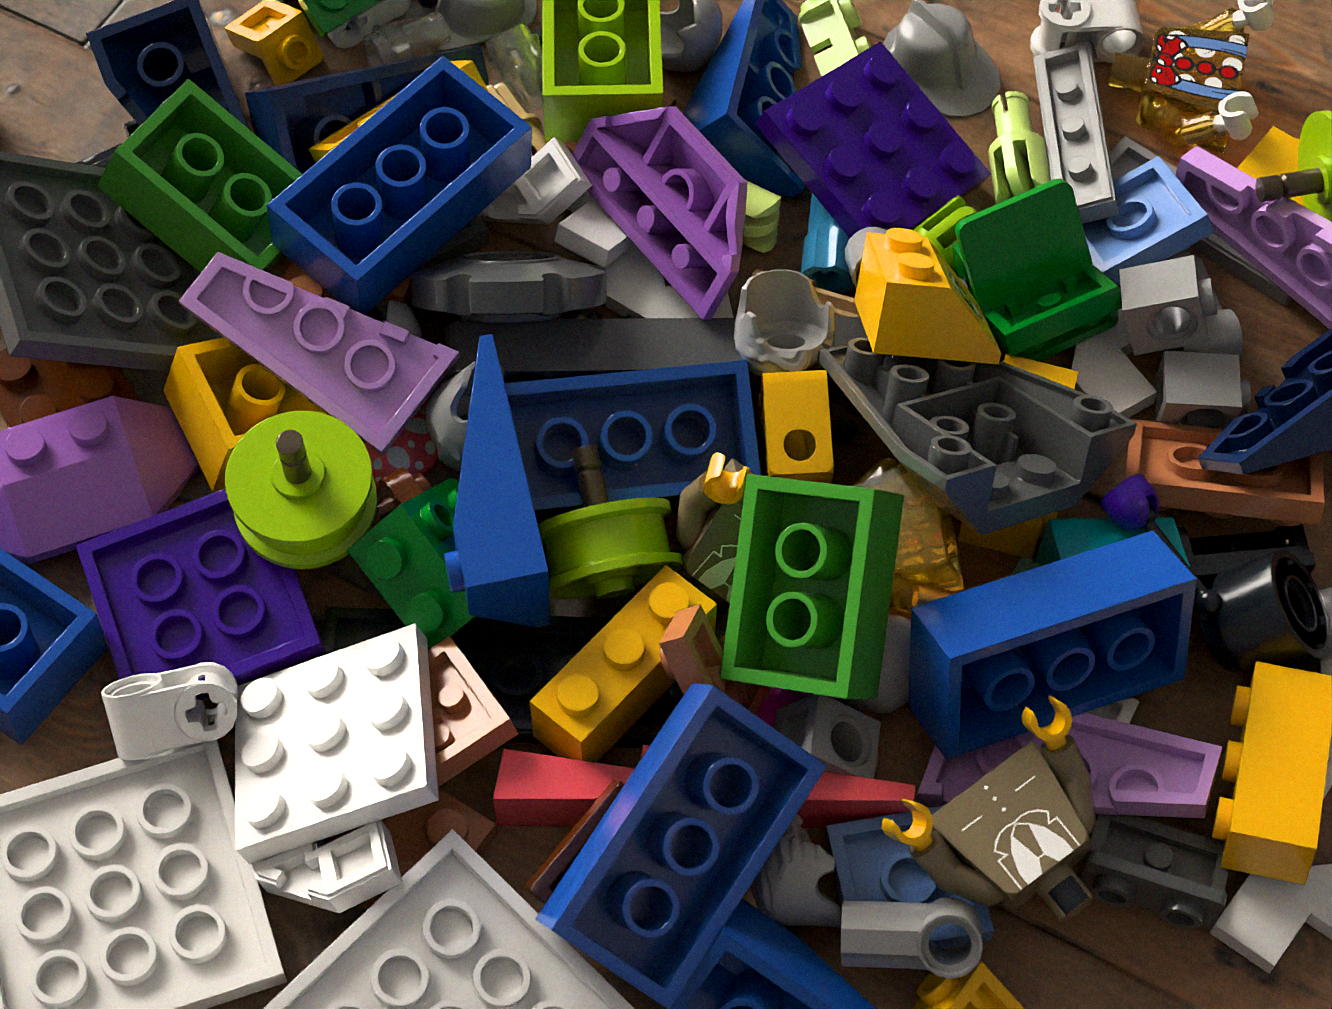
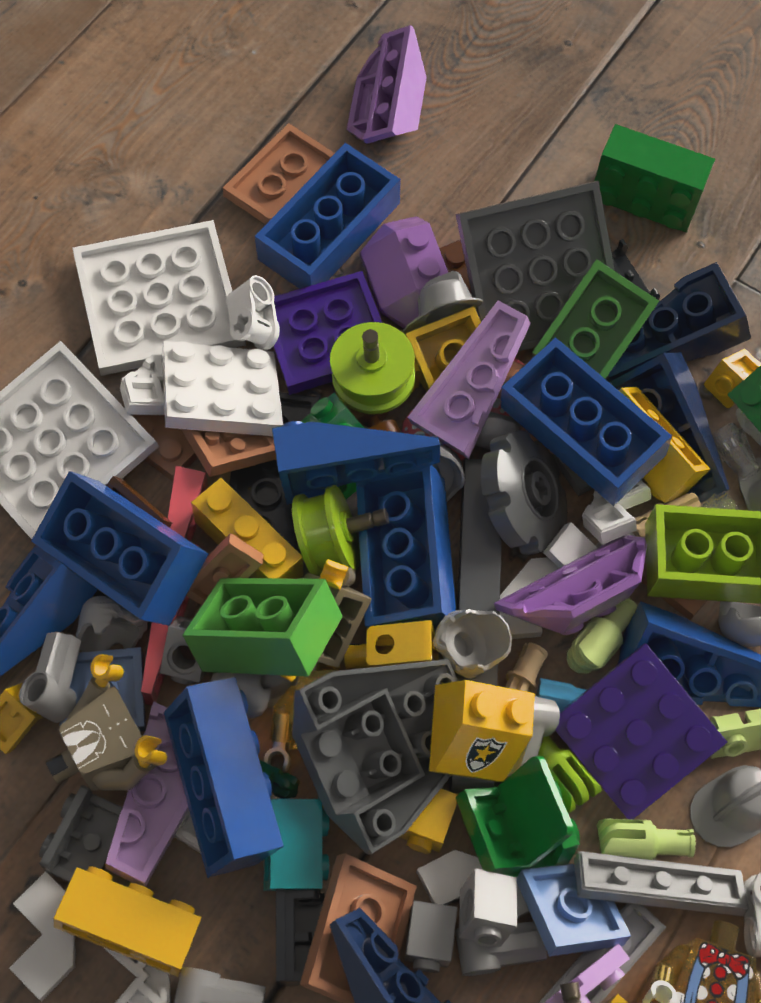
camera: 90 degrees right, 5 degrees up
dark purple hinge [1100,473,1222,616] -> none
black piece [1198,549,1331,676] -> none
none -> light grey piece [402,271,483,334]

